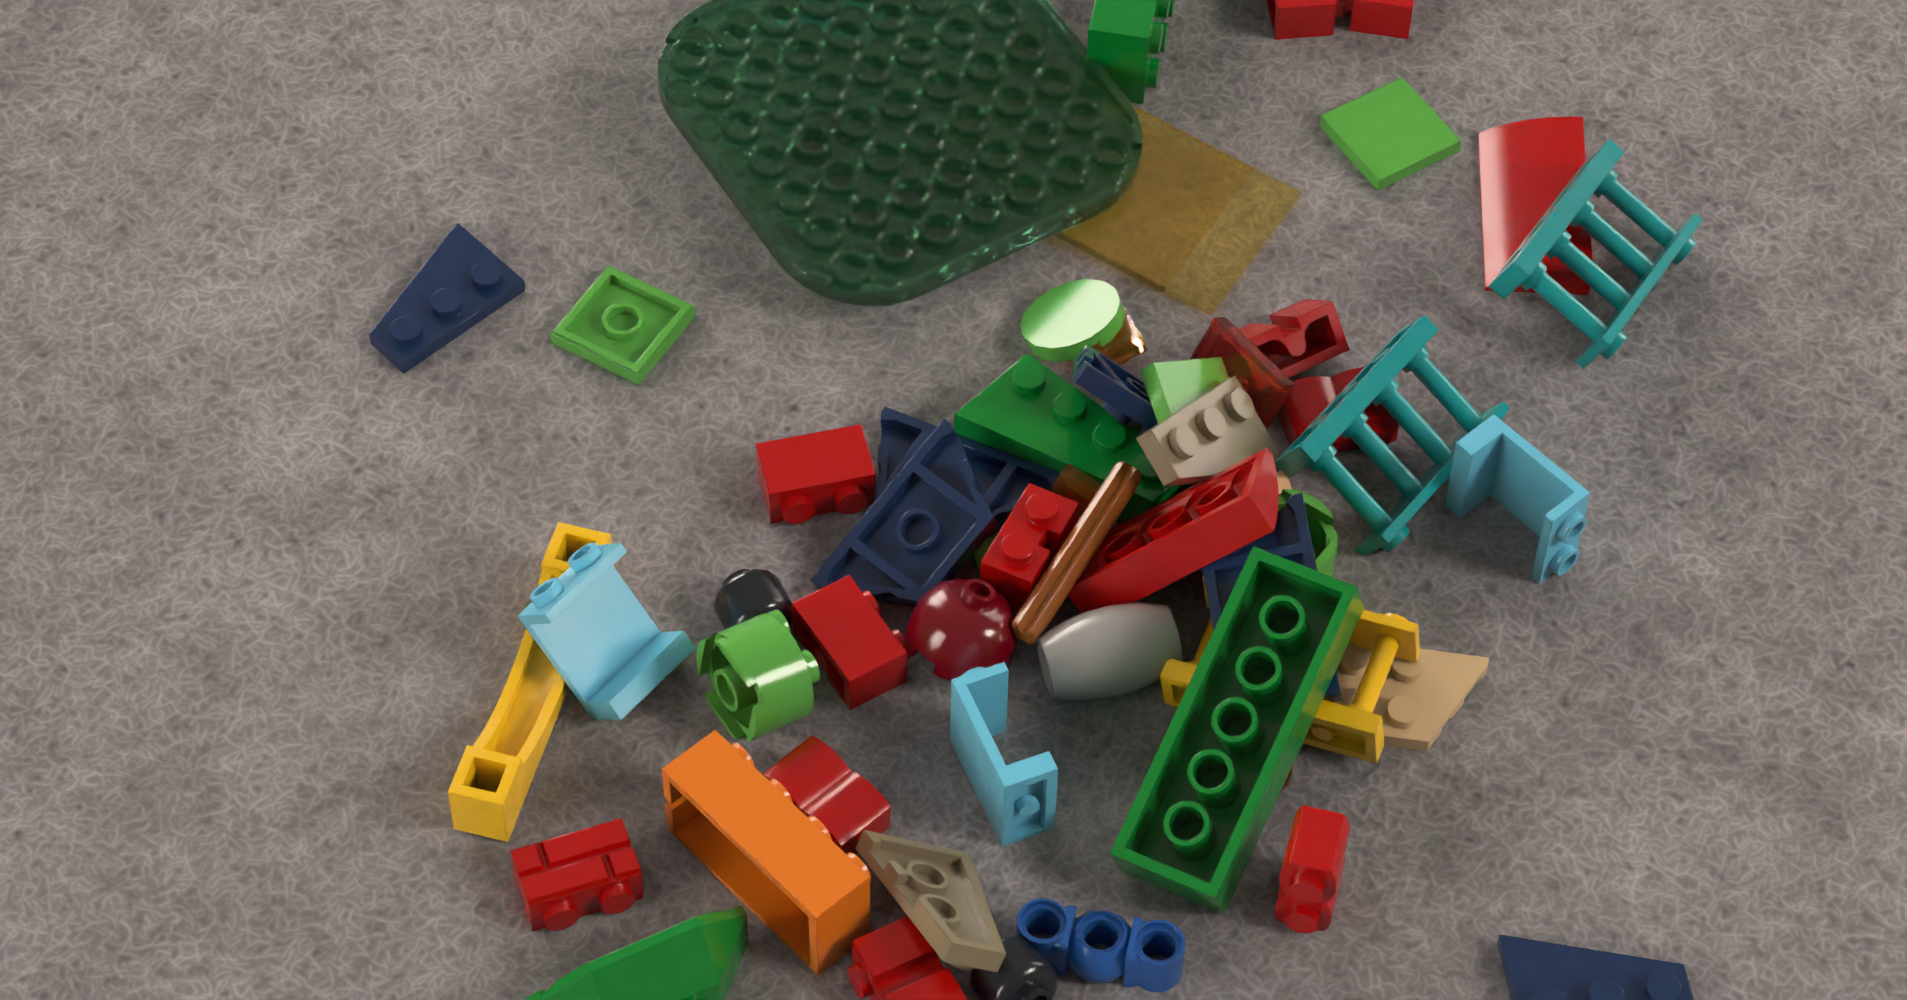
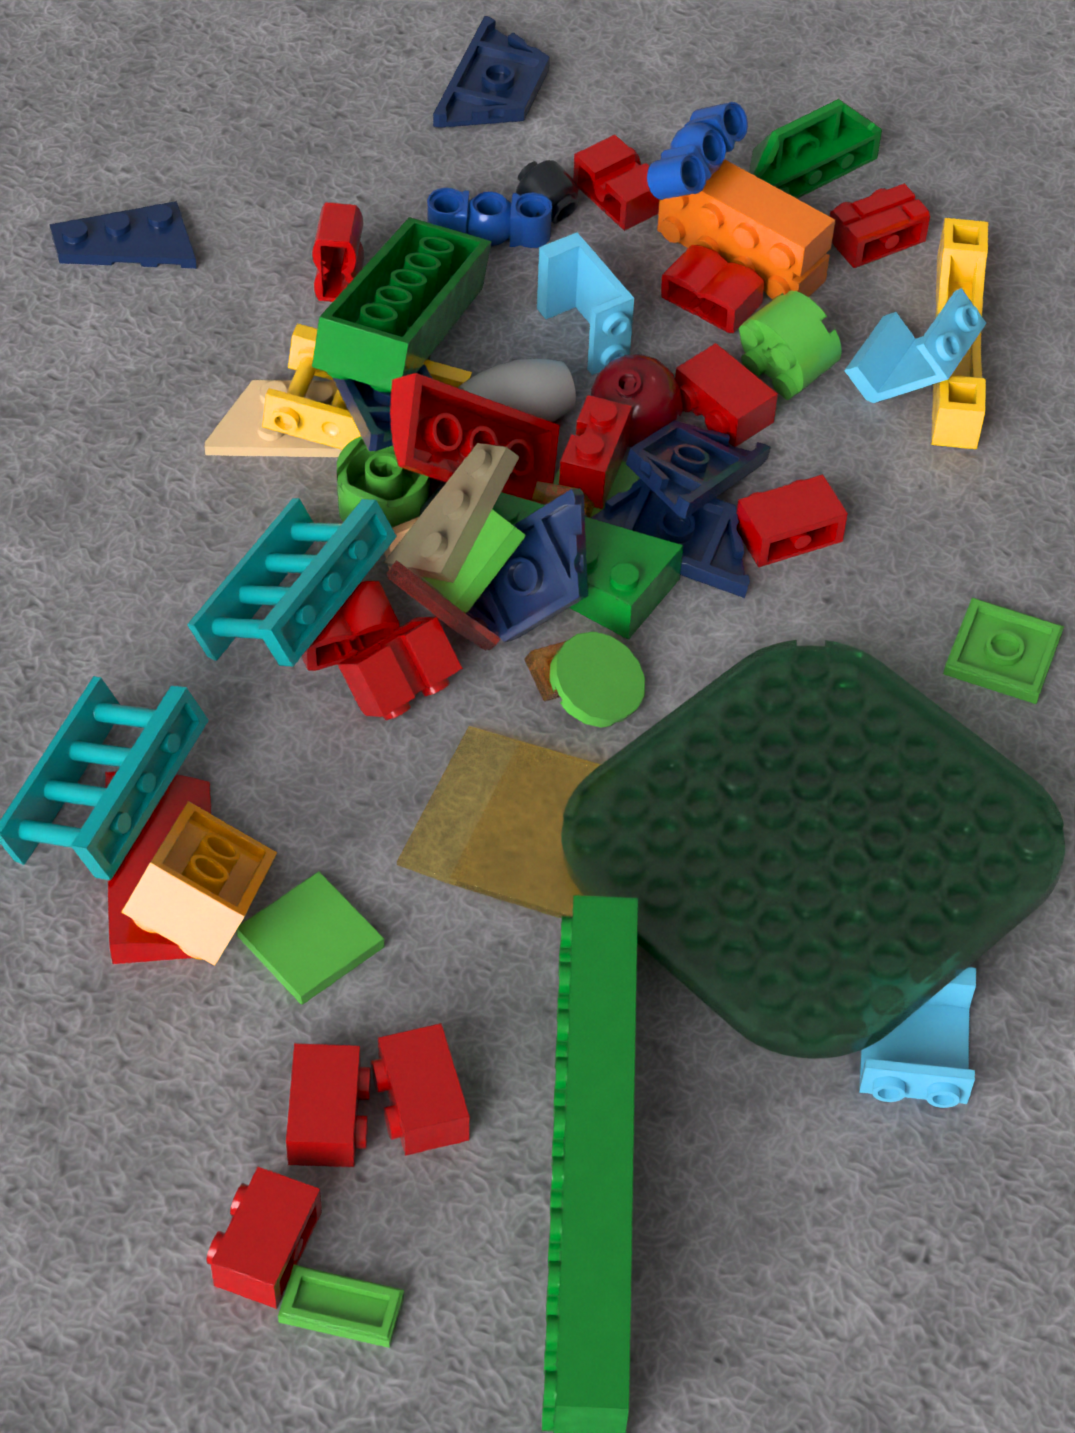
camera: 170 degrees right, 0 degrees up
black head [714,569,793,630] -> none
dark tan wing [856,830,1006,973] -> none
dark orange axle [1012,461,1142,645] -> none
medium azure panel [1445,414,1590,584] -> none
none -> light orange slope [122,801,277,966]
none -> blue piece [647,102,748,200]

